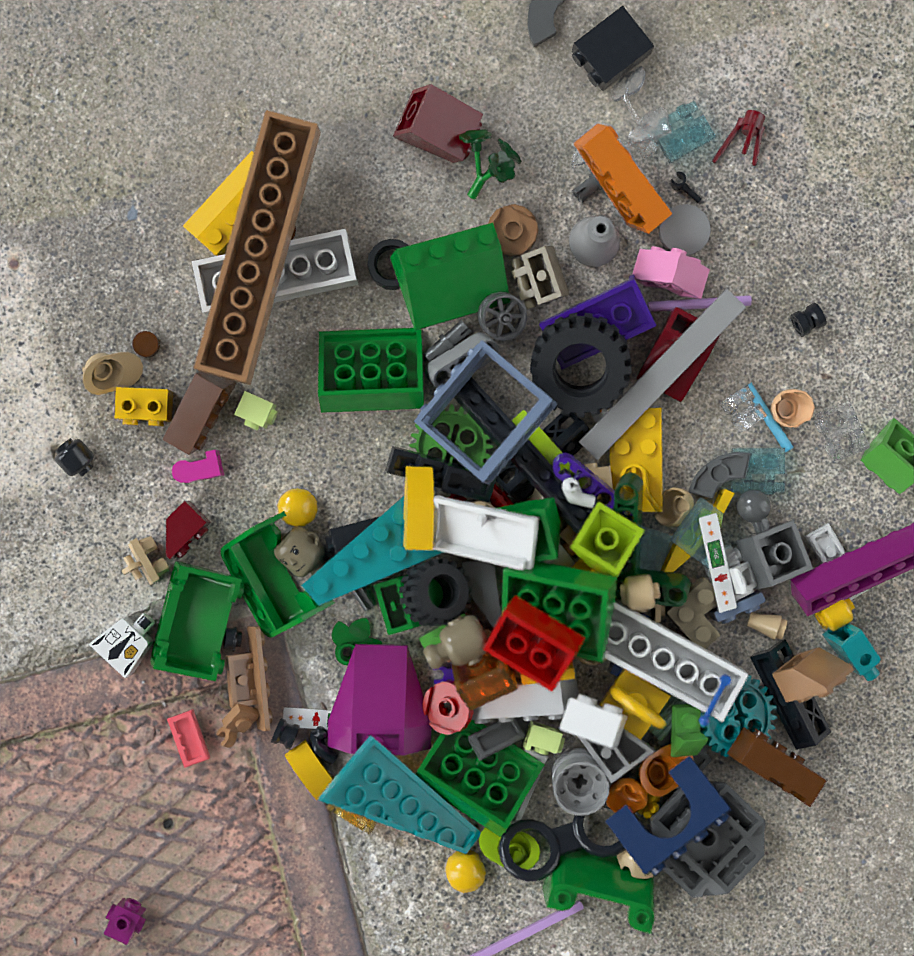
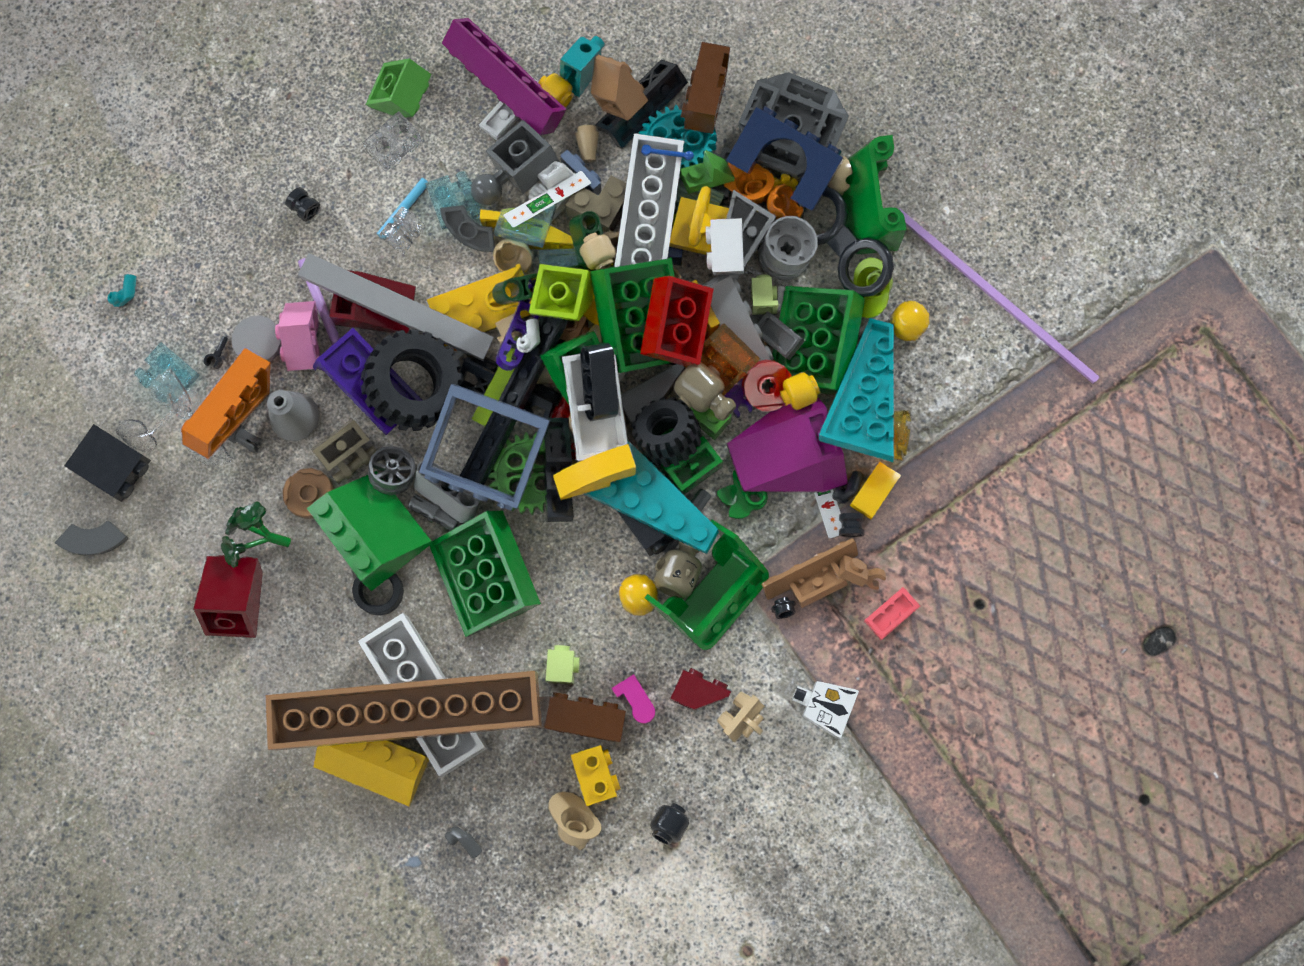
camera: 105 degrees left, 10 degrees down
magenta brick [103,898,146,945] -> none
reddish brown tile [132,331,160,358] -> none
green windscreen [150,561,244,681] -> none
dark red plant [712,110,766,166] -> none
light nougat hair [771,389,815,428] -> none
none -> teal arm [107,274,137,307]
none -> dark grey arm [445,826,482,859]
none -> black beam [580,343,618,421]
none -> yellow head [780,372,820,410]

